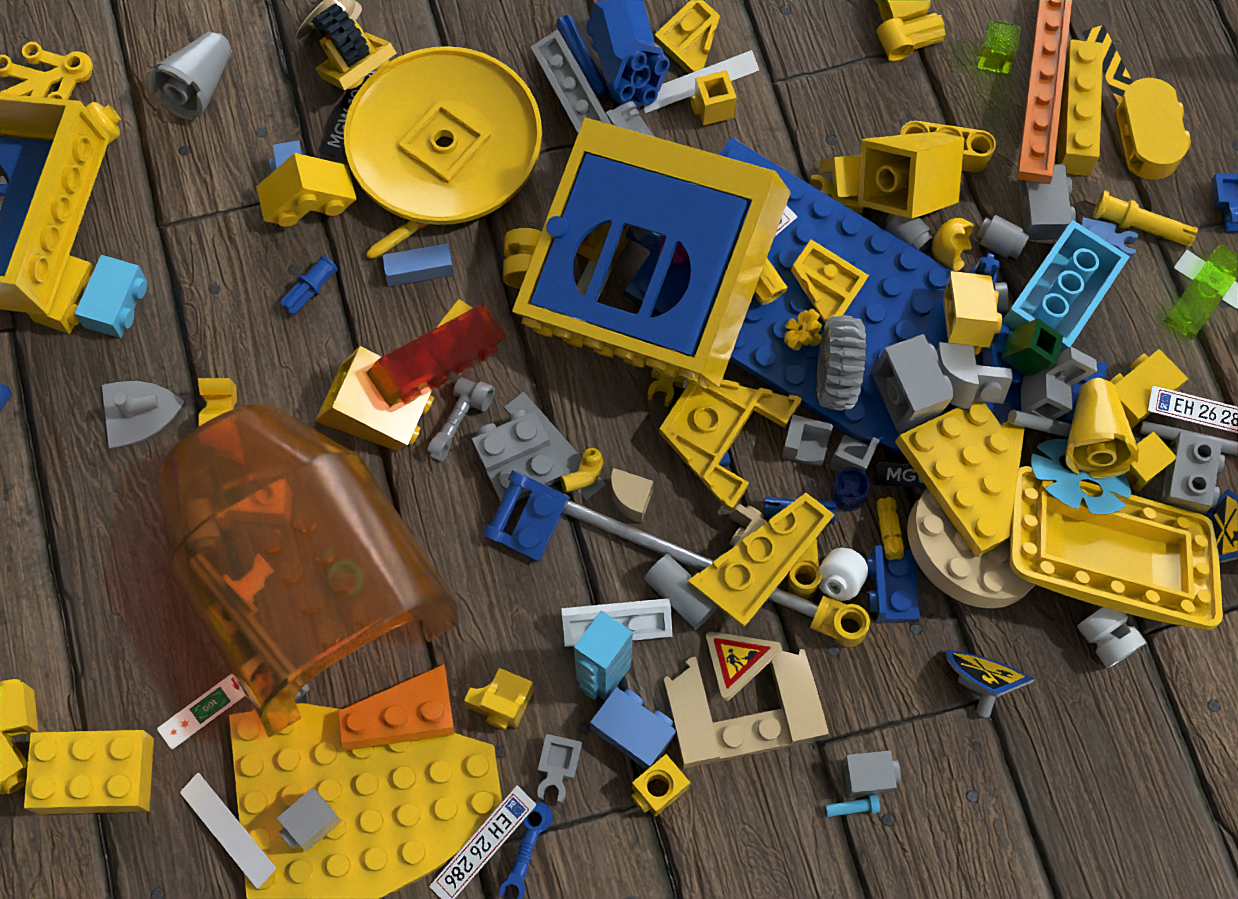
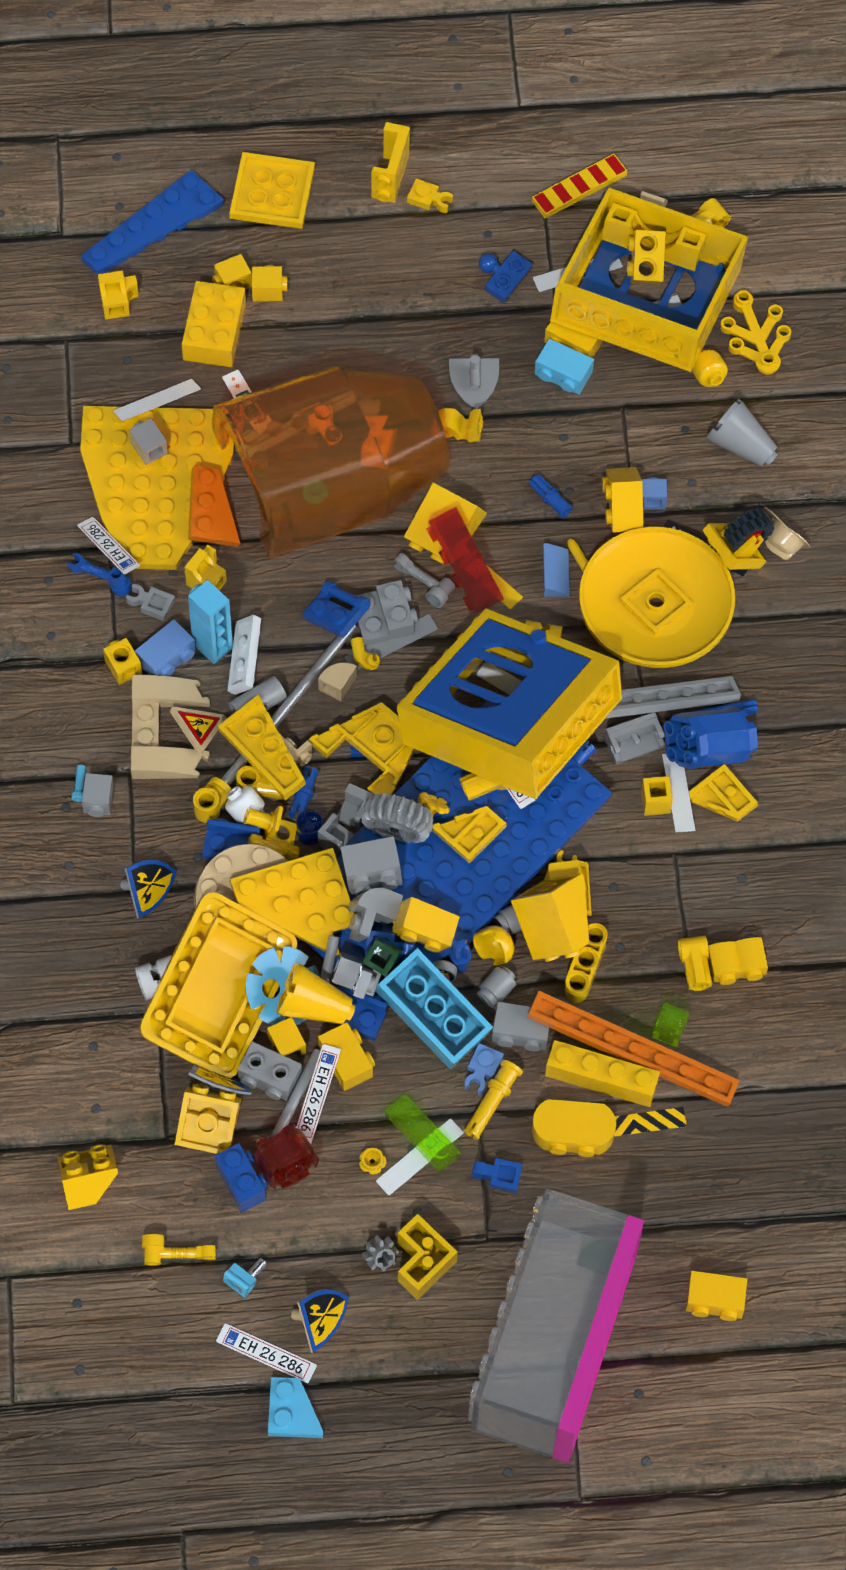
camera: 100 degrees right, 5 degrees down
none -> yellow bracket [243,806,297,846]

